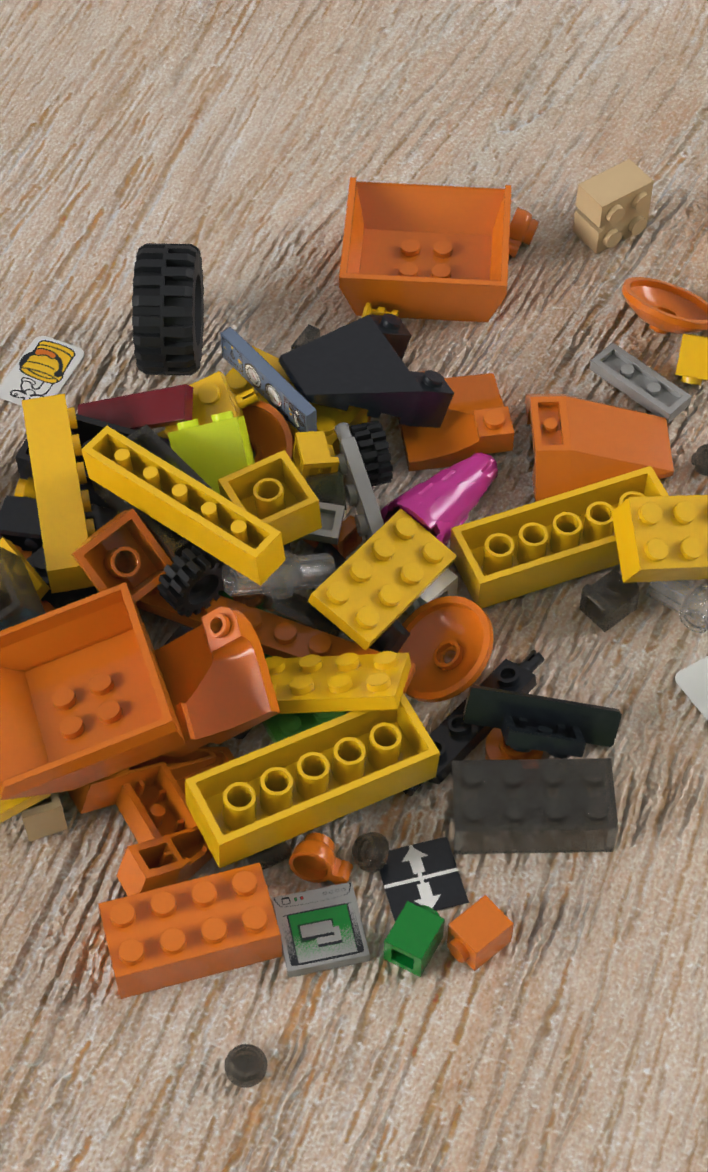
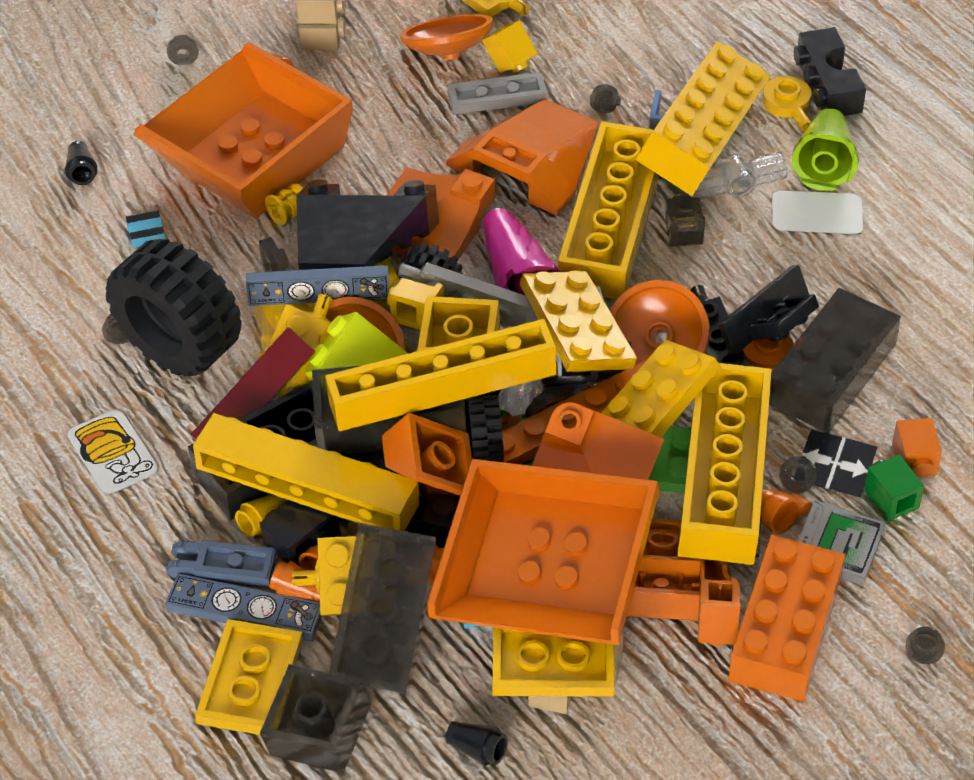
camera: 55 degrees left, 5 degrees down
none -> black cone [65,141,98,185]
none -> tile [126,210,165,248]
none -> clear smoke plate [167,35,199,65]

